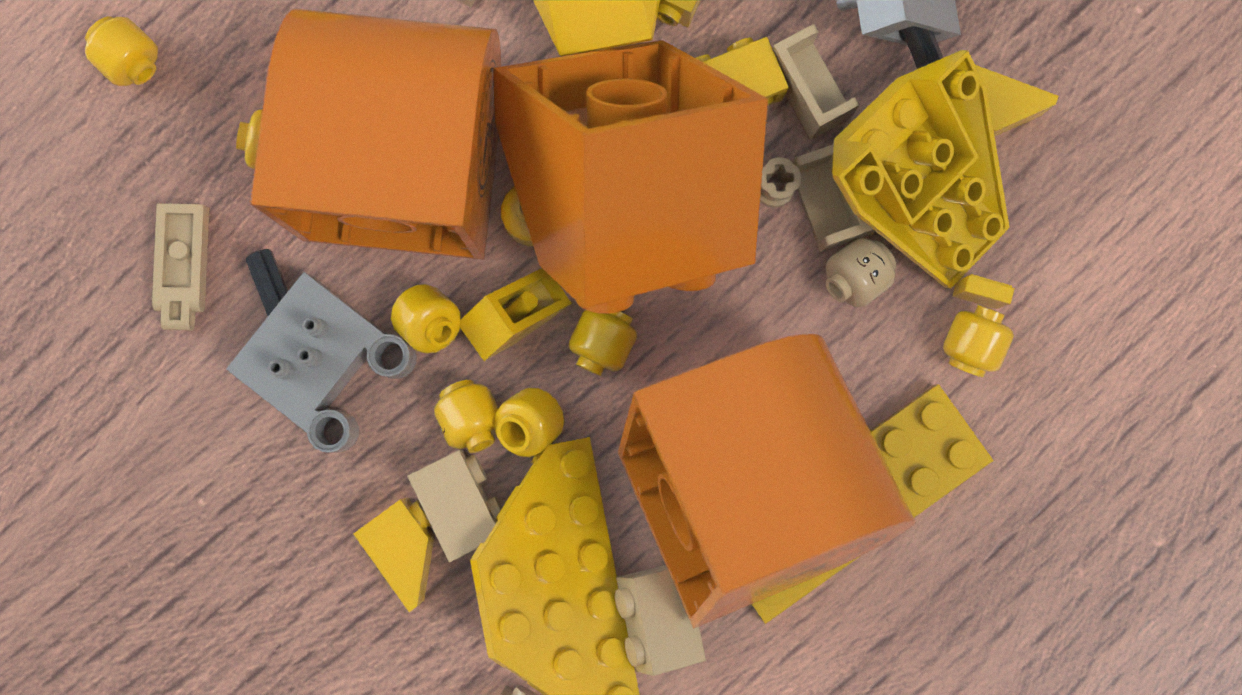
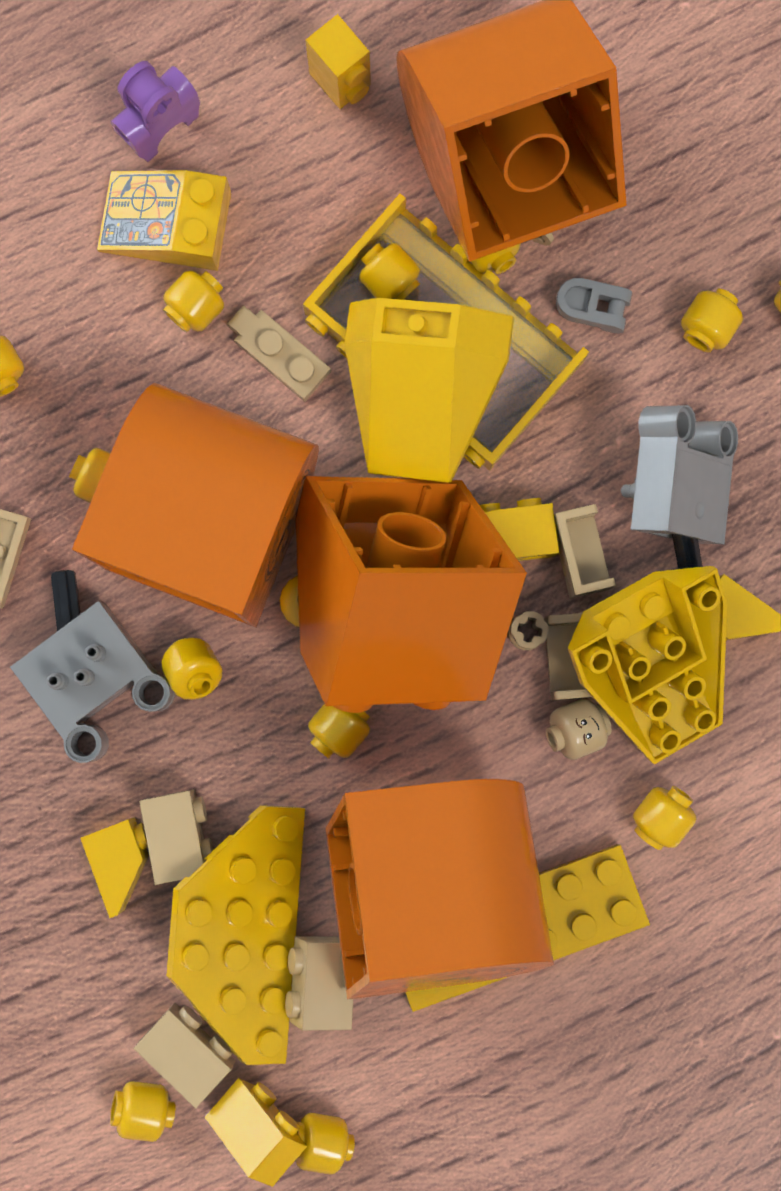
camera: 20 degrees right, 0 degrees up
yellow head [434,380,498,453] -> none
yellow slope [460,268,572,361] -> none
yellow head [494,388,564,457] -> none
yellow tile [952,274,1015,309] -> none

